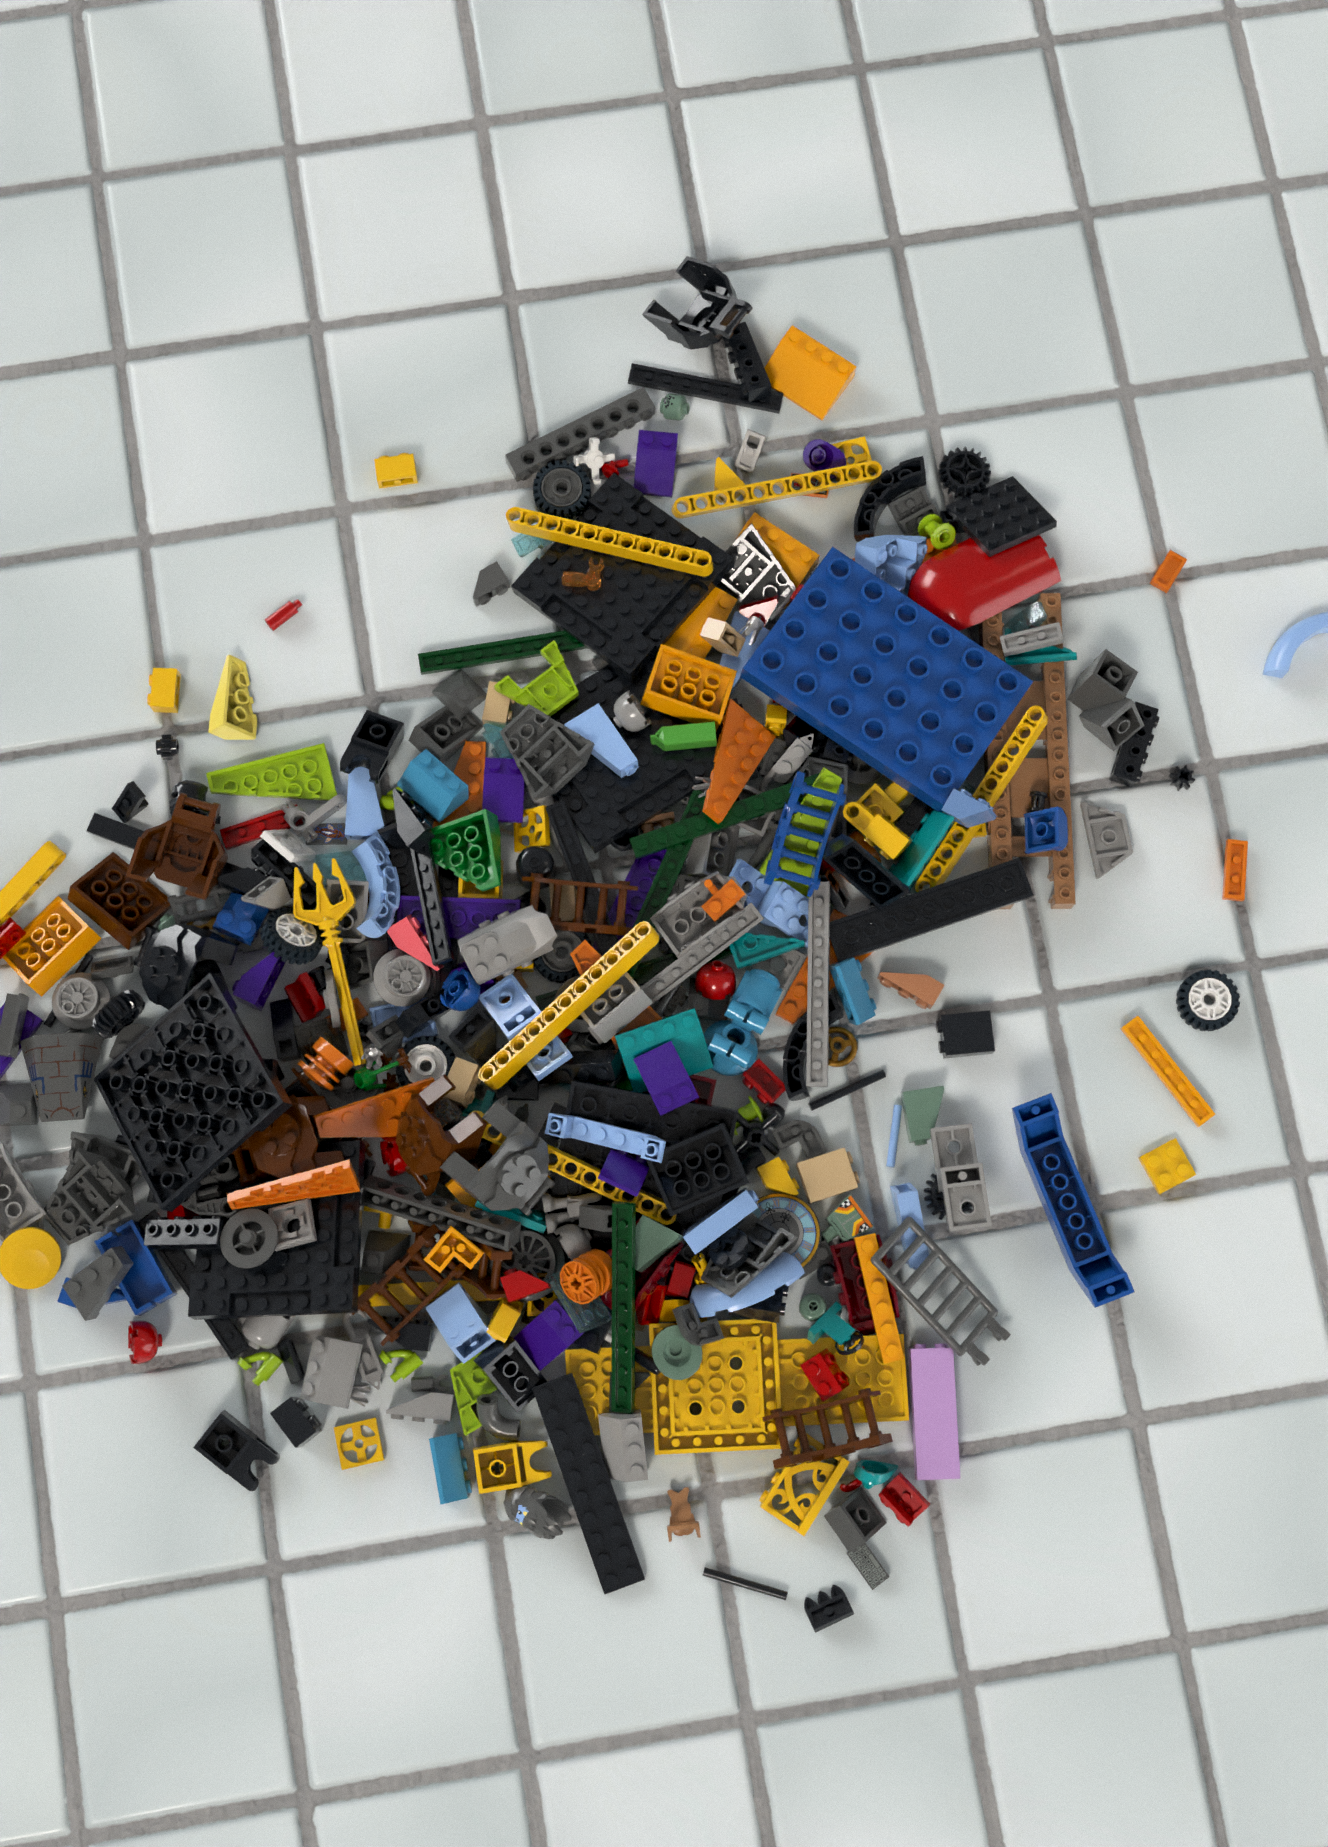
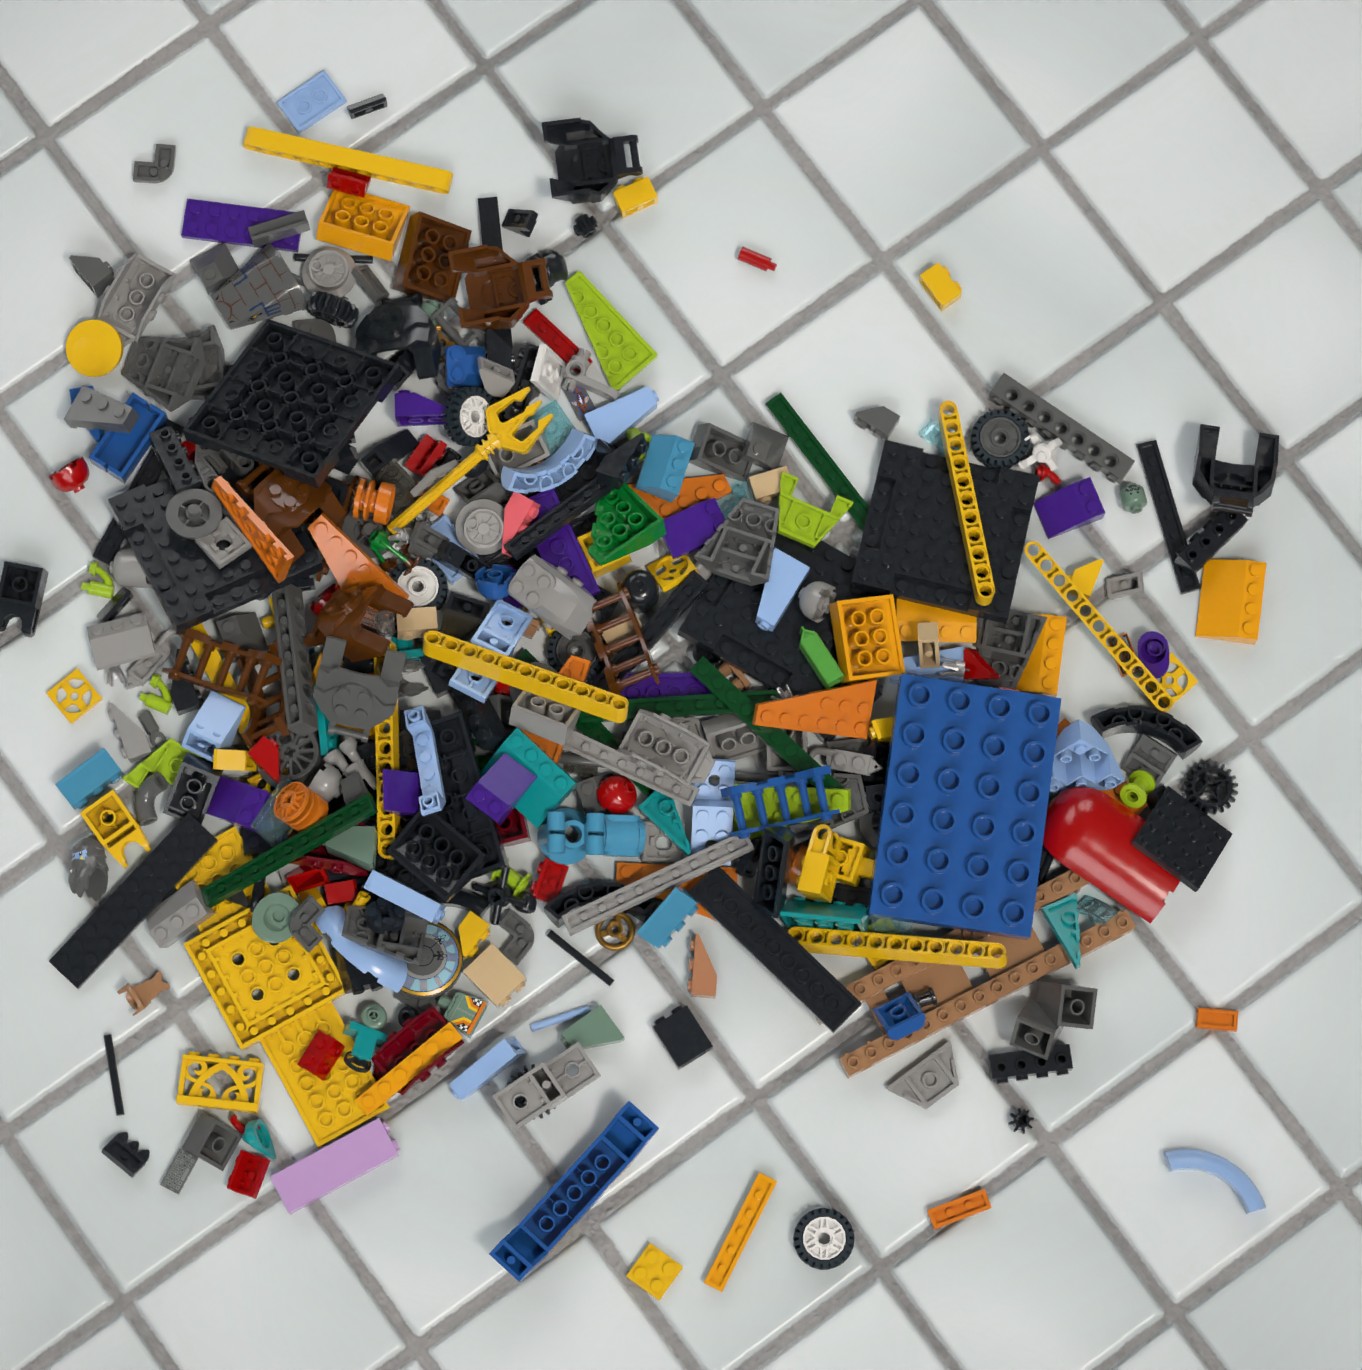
camera: 65 degrees right, 0 degrees up
light yellow wedge [208,655,257,740] -> none
black brick [270,1397,322,1448] -> none
black brick [340,710,404,784] -> none
light orange brick [423,1226,484,1273] -> none
clear orange bar [562,558,604,590] -> none
orange plate [701,879,746,922] -> none
reddish brown fence [762,1388,893,1469] -> none
dark grey bar [871,1217,1011,1366] -> none
medium blue slope [941,789,997,828] -> none
light grey plate [1000,622,1064,657] -> none
none -> black piece [542,117,643,204]

